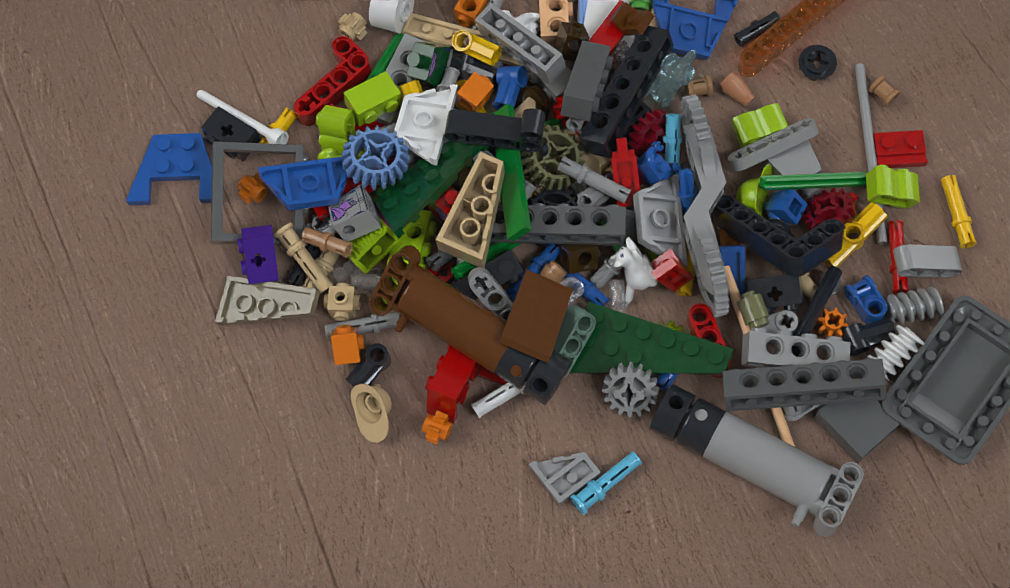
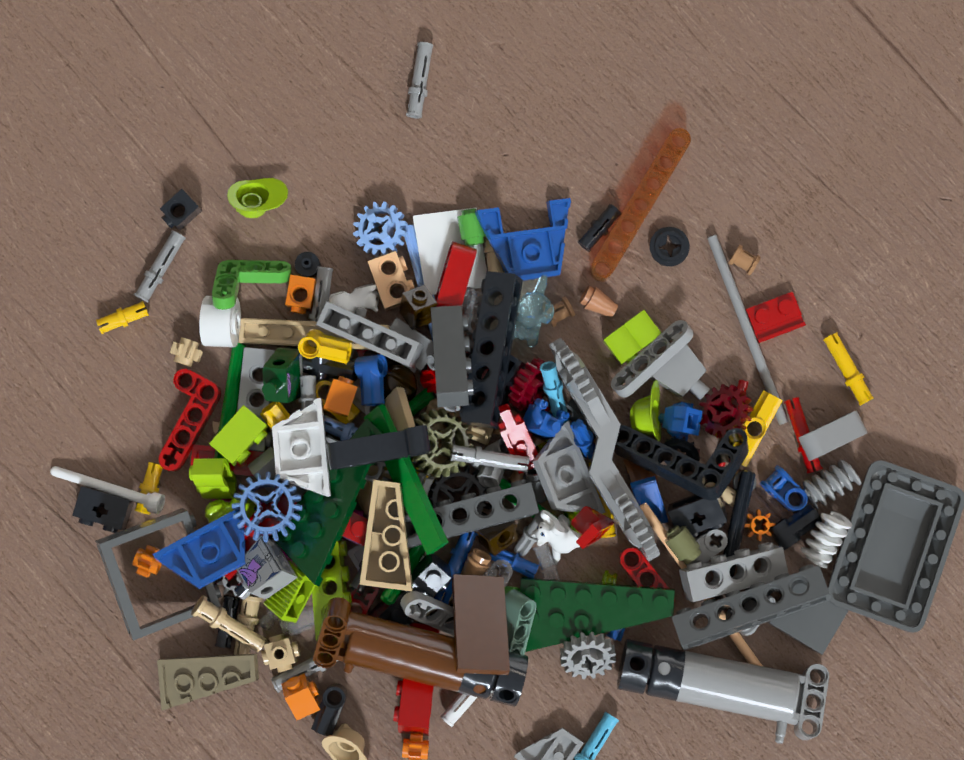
camera: 25 degrees left, 15 degrees up
blue wing [127,133,212,205] -> none
dark purple brick [237,225,279,284] -> none
medium nougat pin [302,227,353,258] -> none
reddish brown bracket [611,2,655,36] -> none
green axle [759,172,868,190] -> none
lime brick [866,165,920,209] -> none

